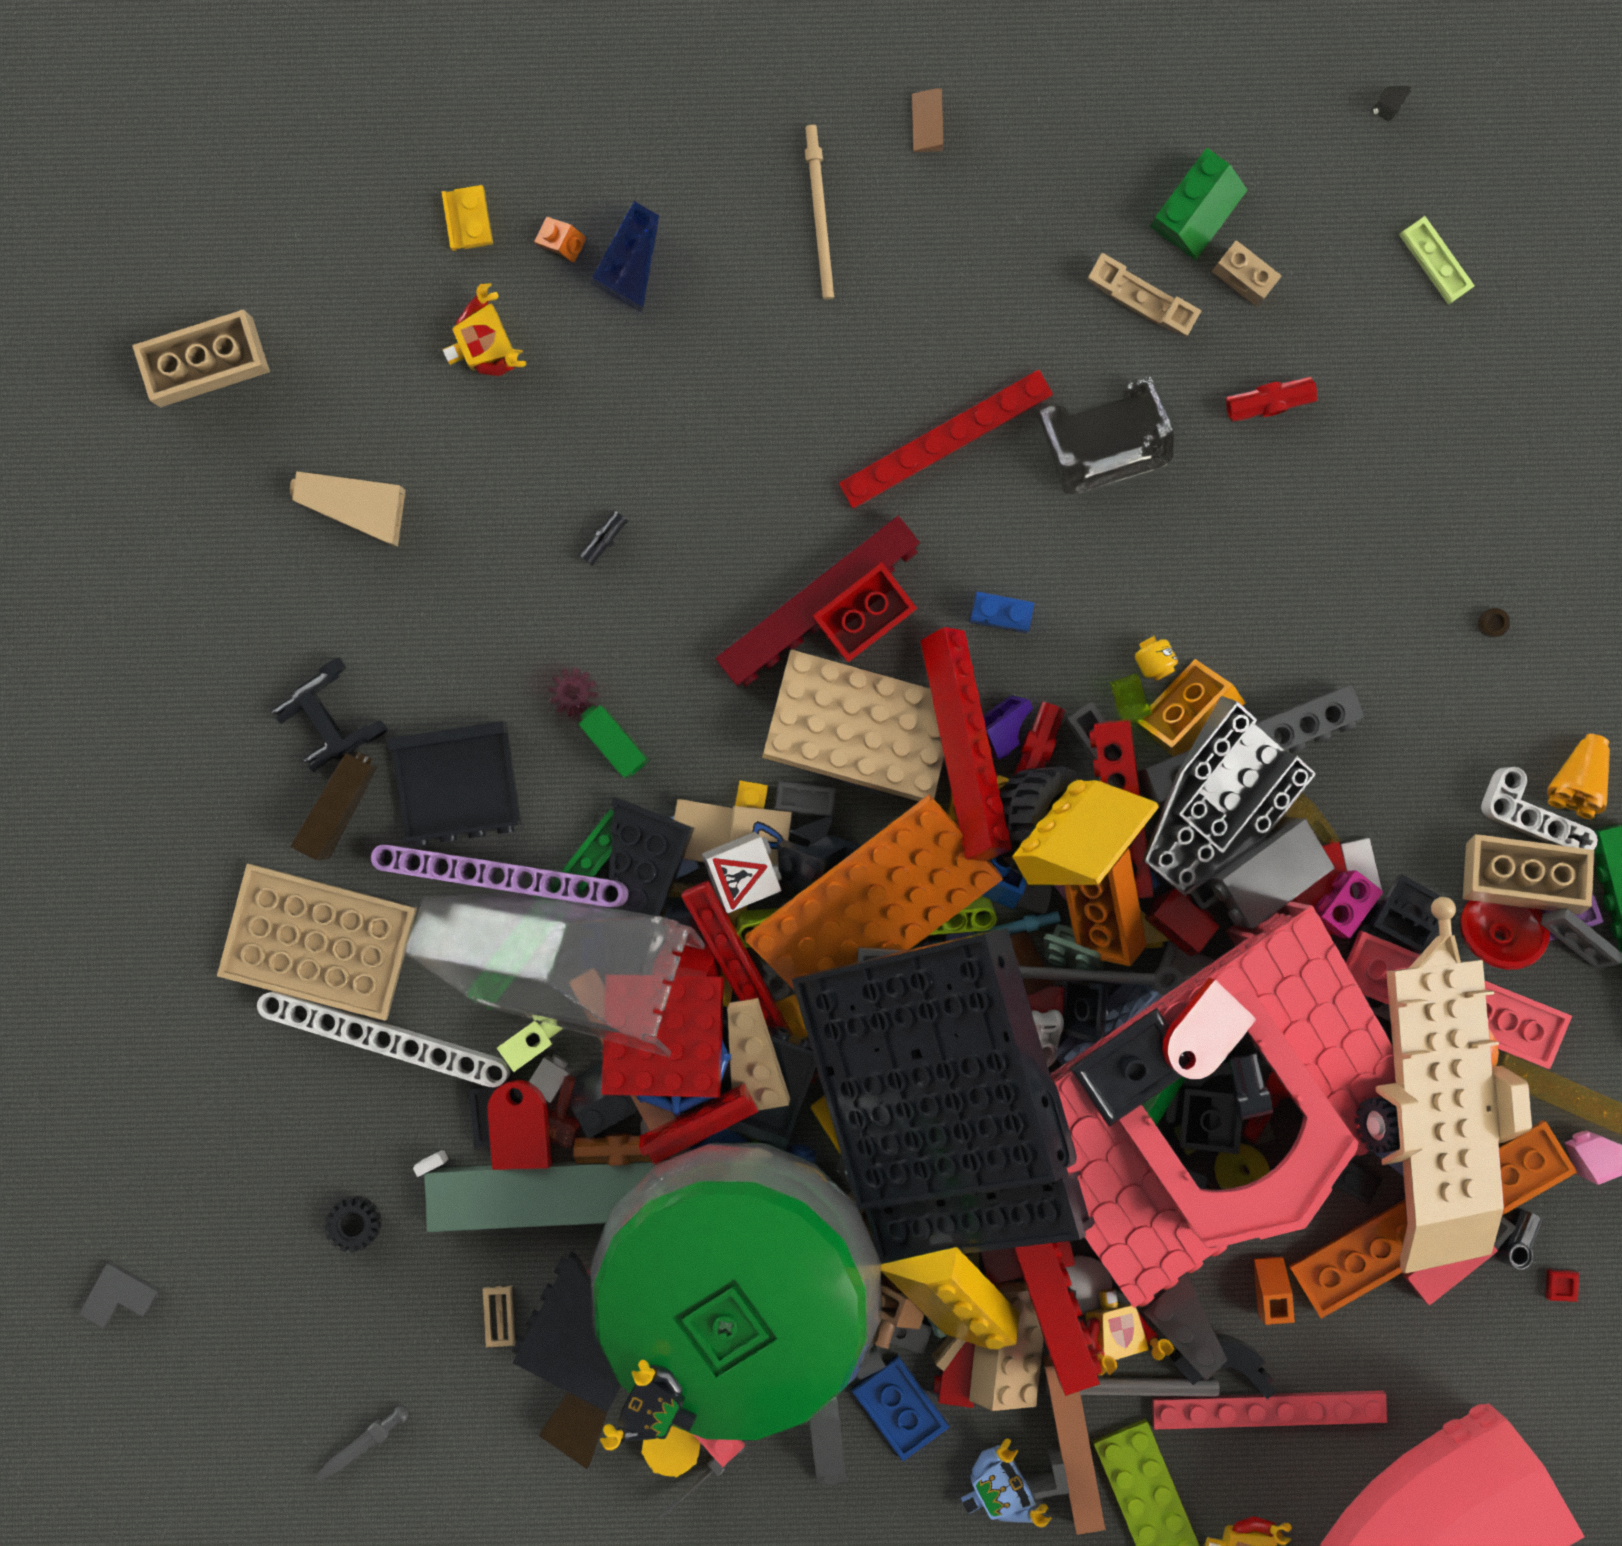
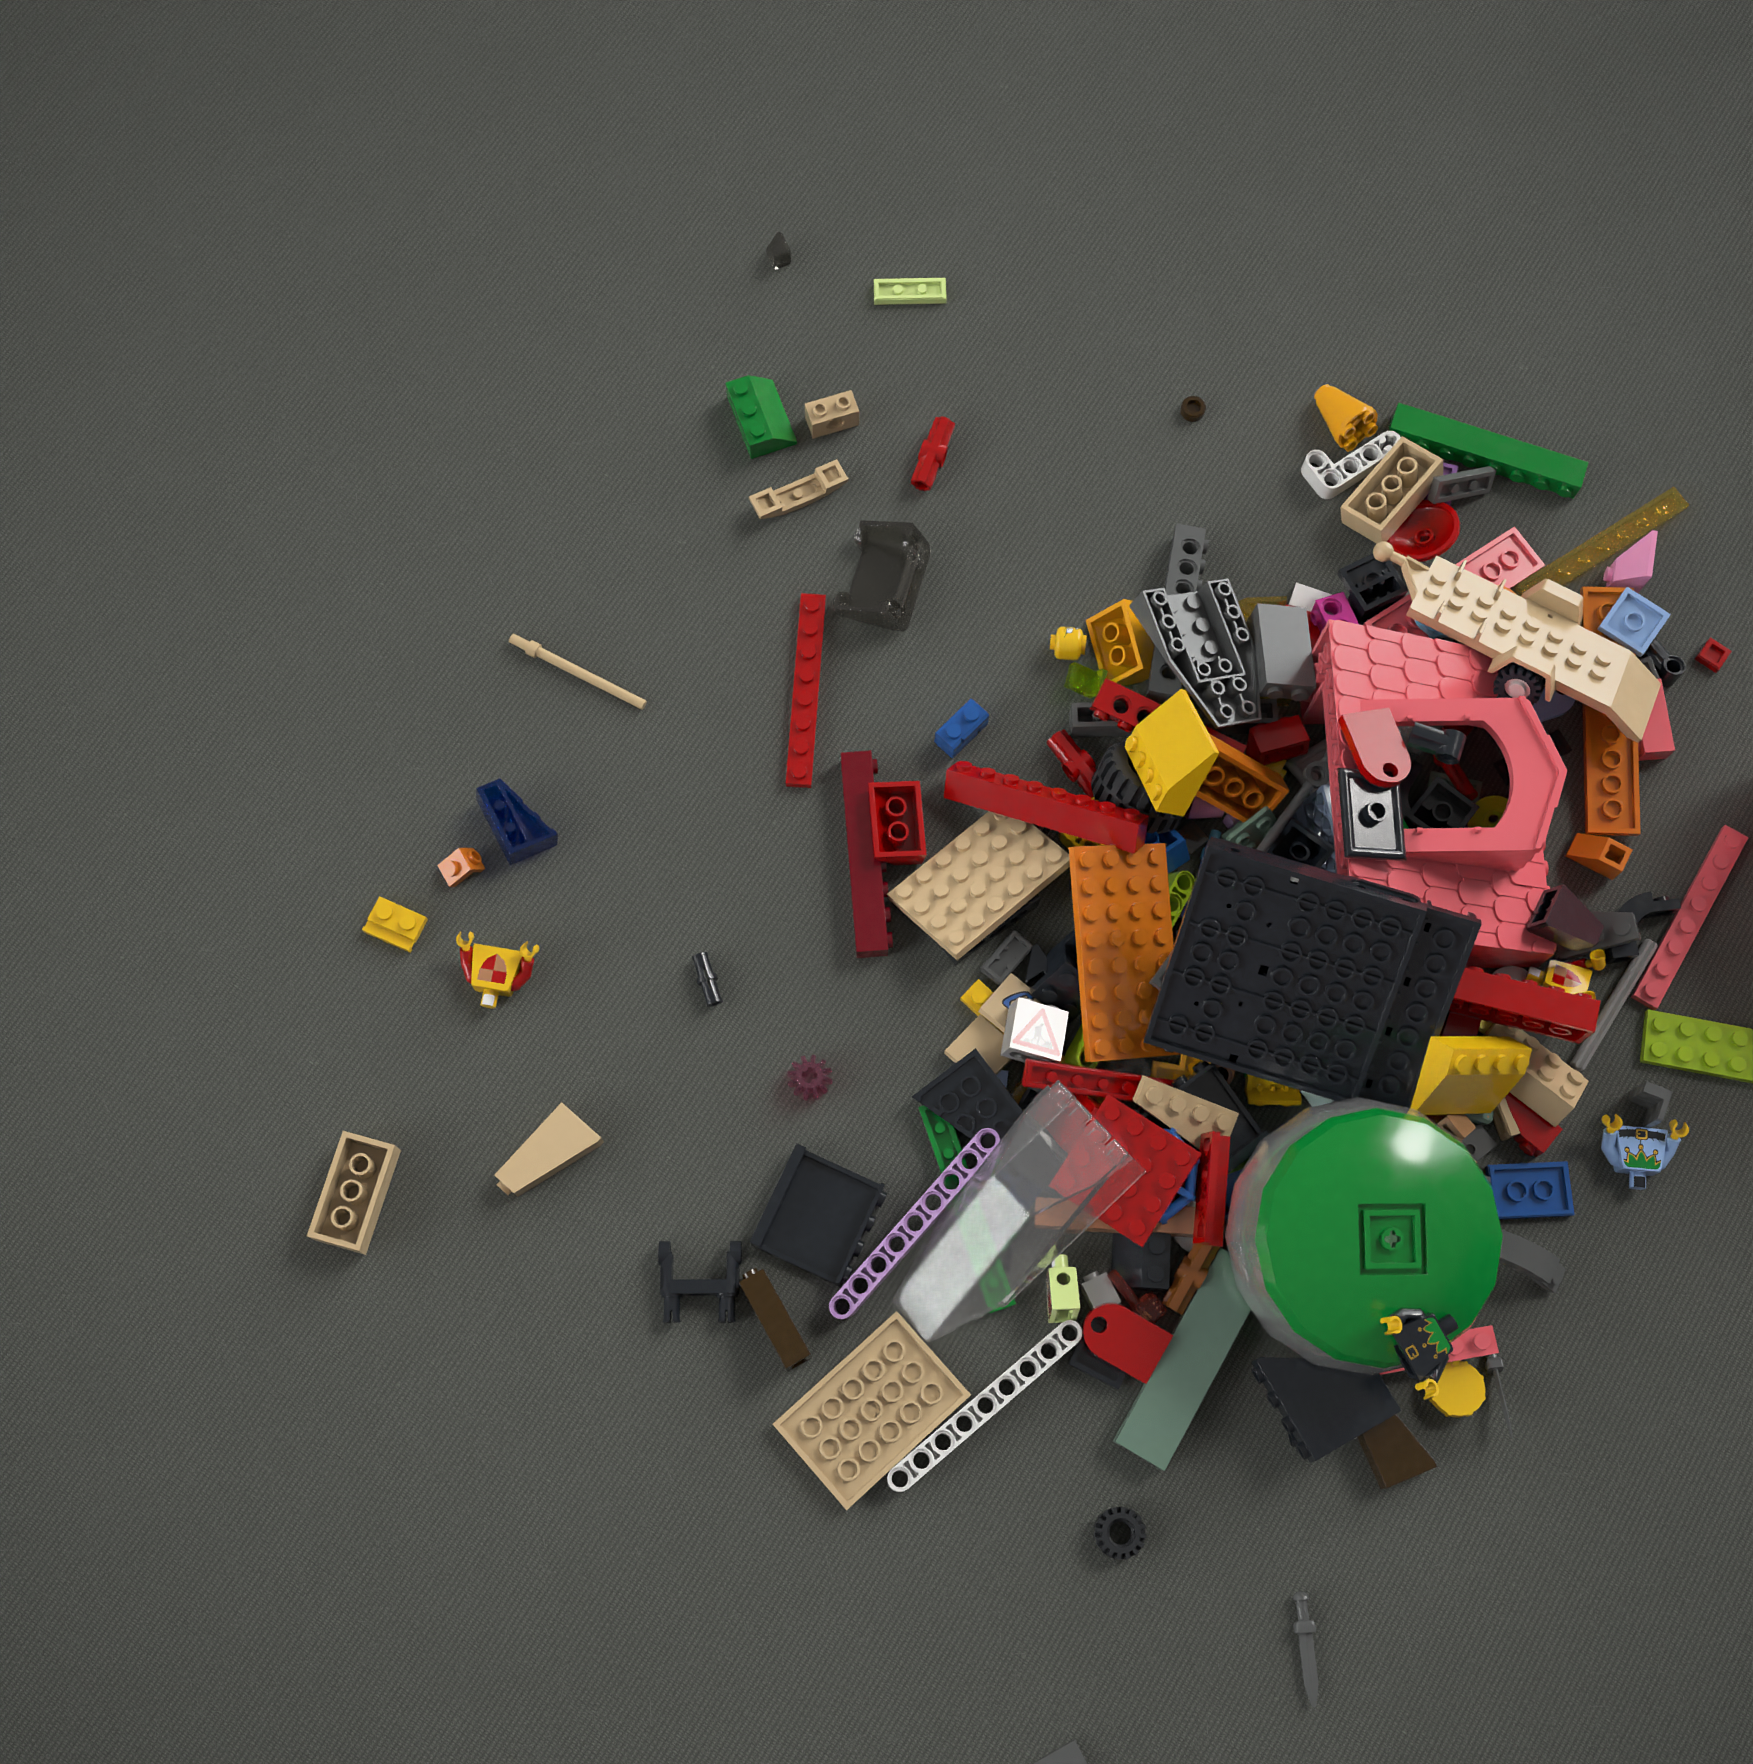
camera: 60 degrees left, 15 degrees down
white tile [413,1150,449,1177] -> none
tan tile [483,1285,516,1347] -> none
green brick [579,705,651,779] -> none
medium nougat slope [912,88,943,152] -> none
dark purple arch [983,695,1033,760] -> none
nougat brick [1042,1355,1106,1535] -> none
none -> black slope [1526,884,1604,951]
none -> light blue tile [1597,587,1671,657]

